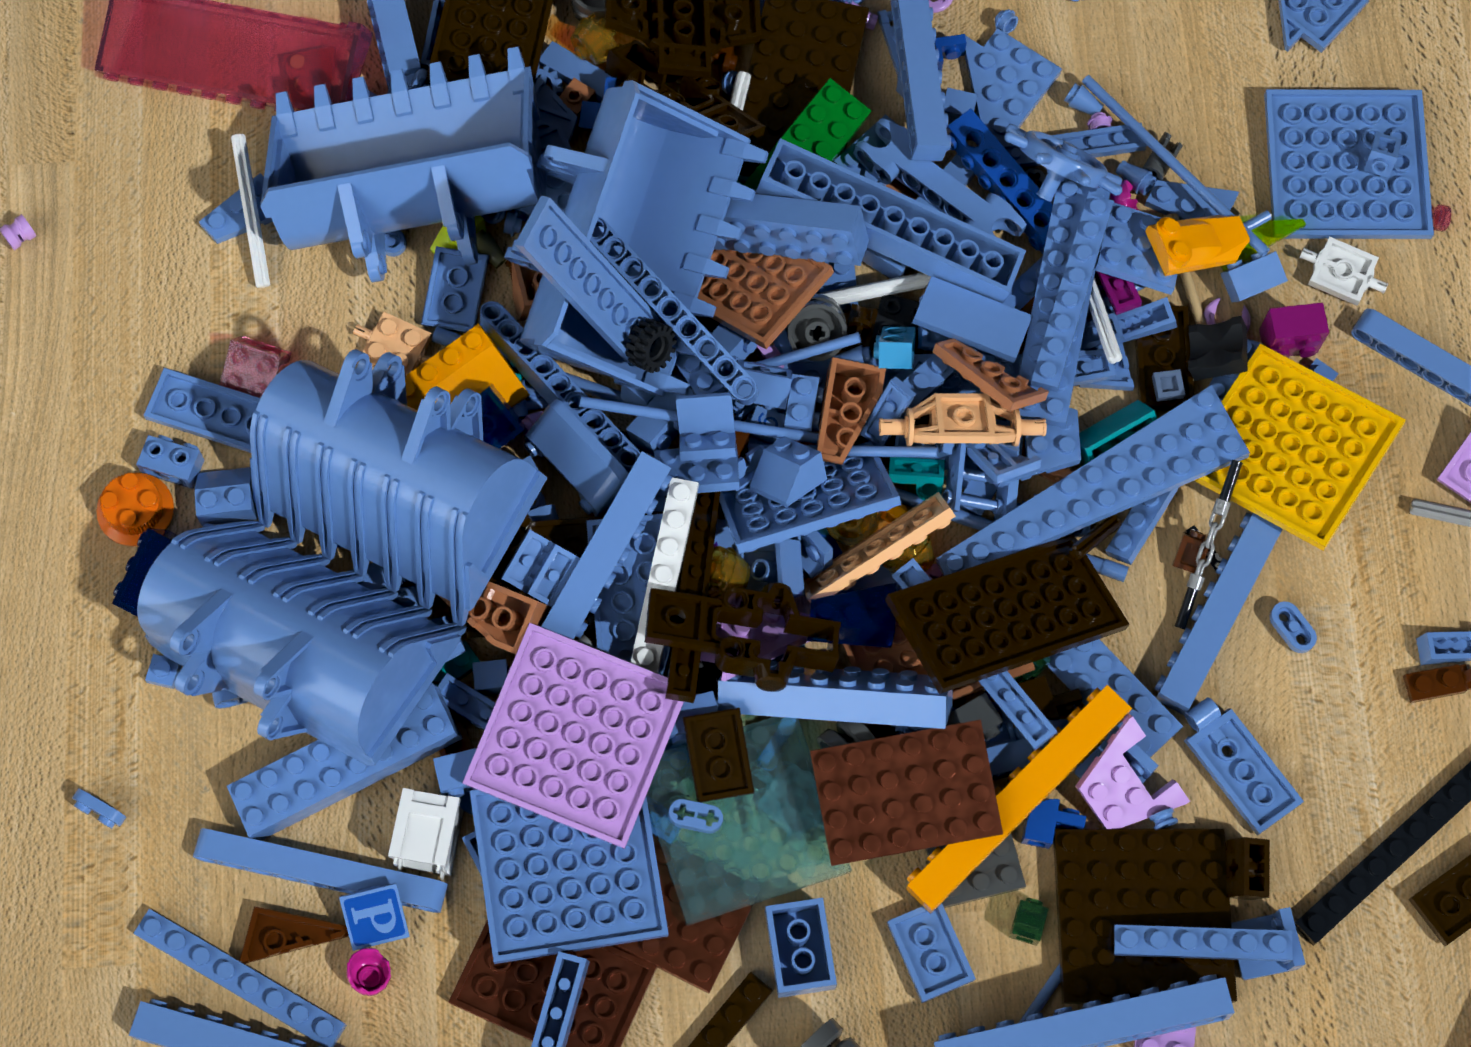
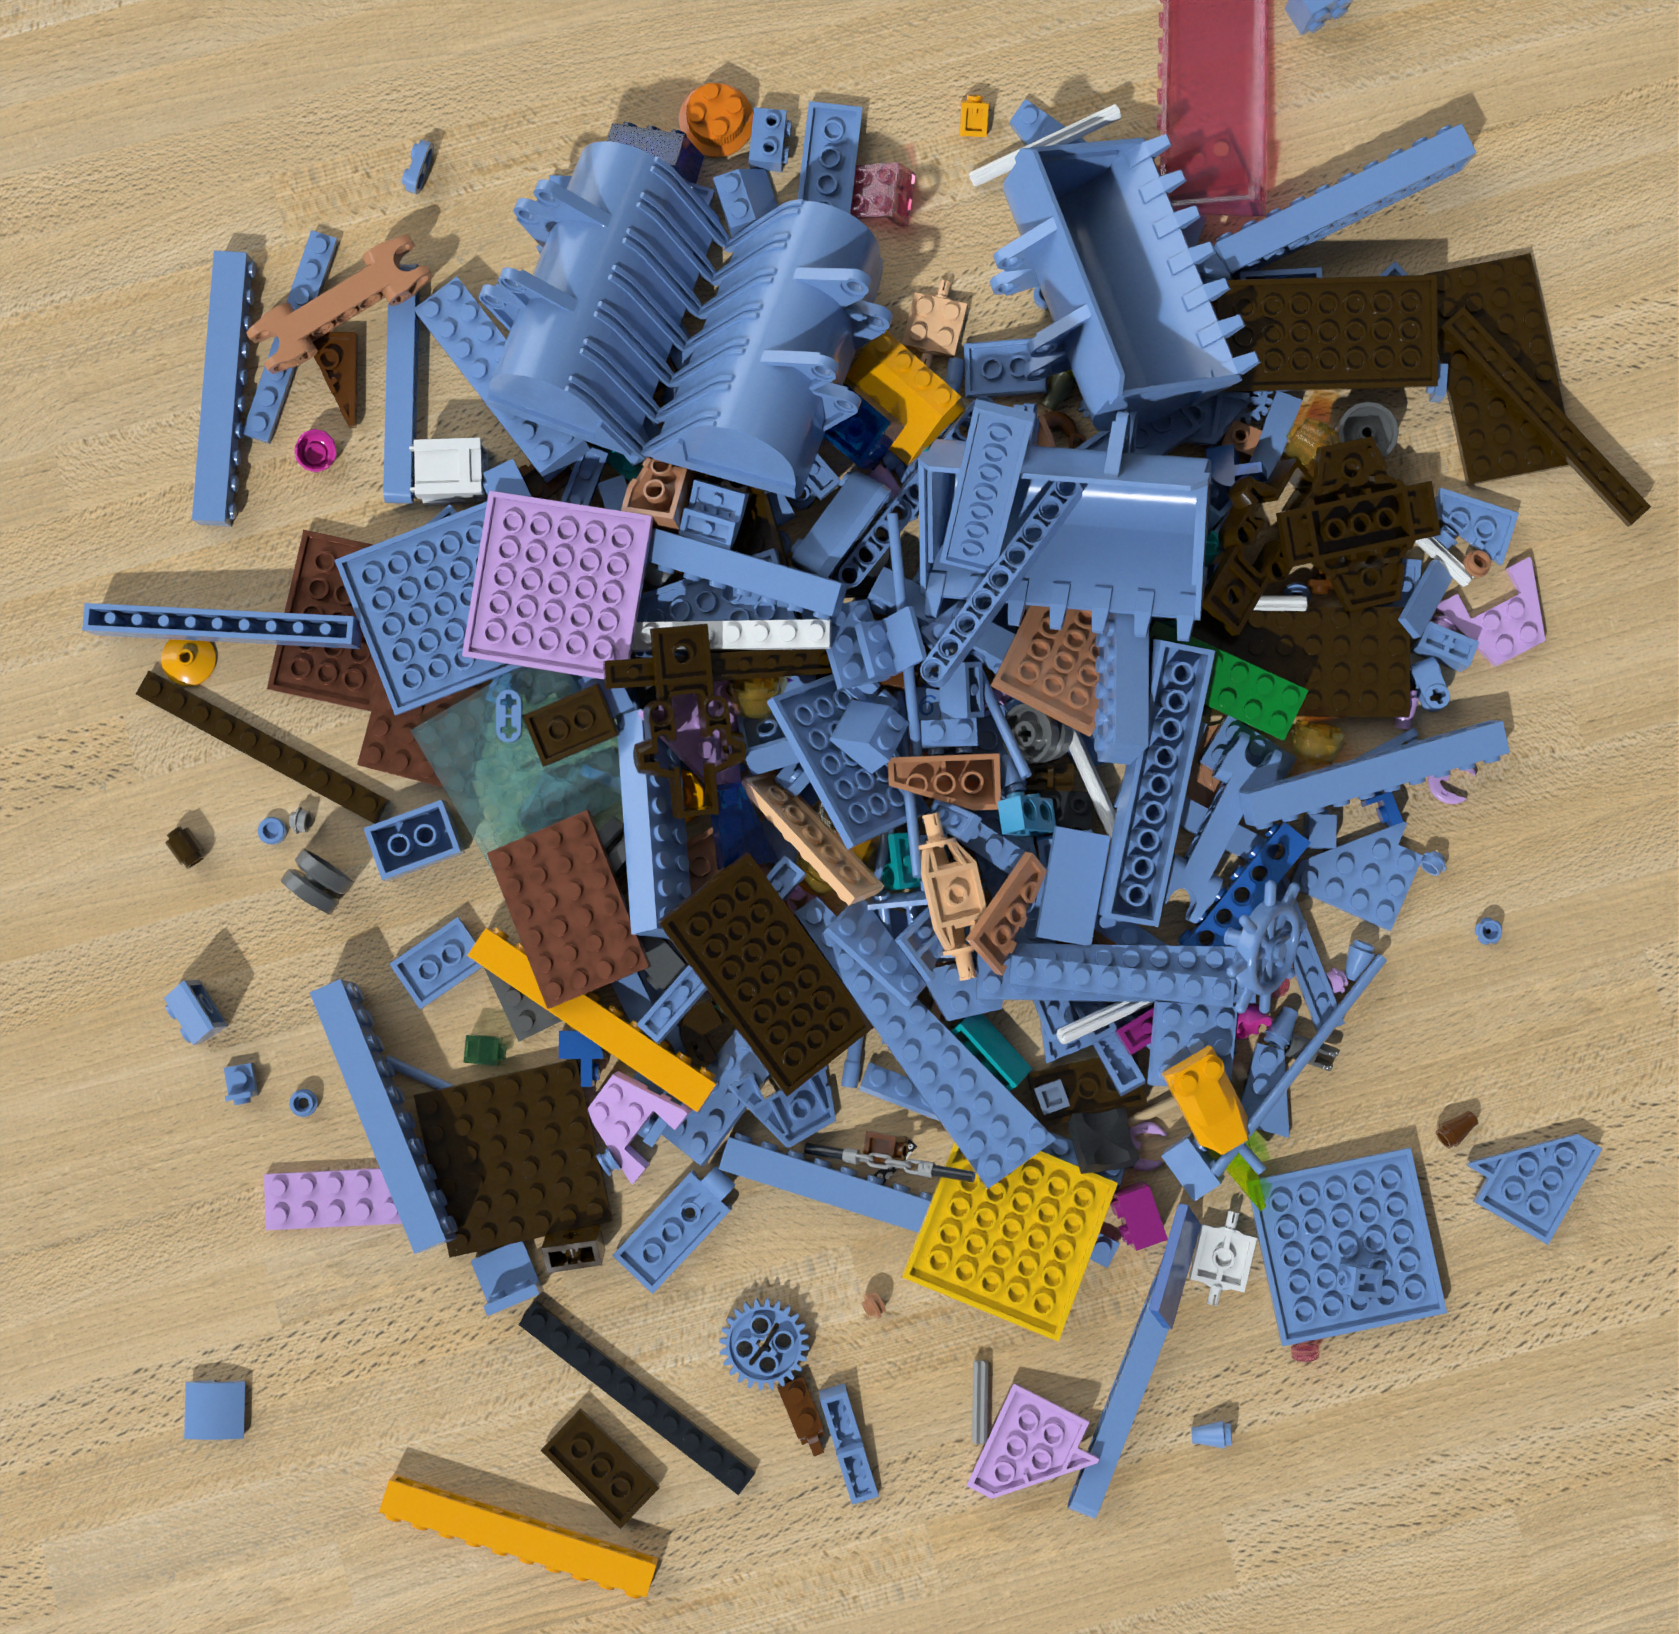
camera: 80 degrees right, 15 degrees up
piece [339,883,410,951] -> none
black tyre [626,318,677,373] -> none
dark brown axle [1069,514,1122,560] -> none
medium blue plate [1114,925,1293,962] -> none
medium blue plate [1270,601,1317,653] -> none
none -> nougat piece [246,234,433,374]
none -> medium blue gear [719,1297,809,1390]
none -> medium blue wing [727,1065,836,1147]
none -> medium blue wing [824,899,926,1007]
none -> nougat plate [862,1292,886,1319]
none -> light orange bracket [959,95,989,137]
none -> blue tile [1149,1203,1201,1330]
none -> clear yellow cone [1291,719,1345,766]
none -> reddish brown cone [1436,1111,1479,1149]

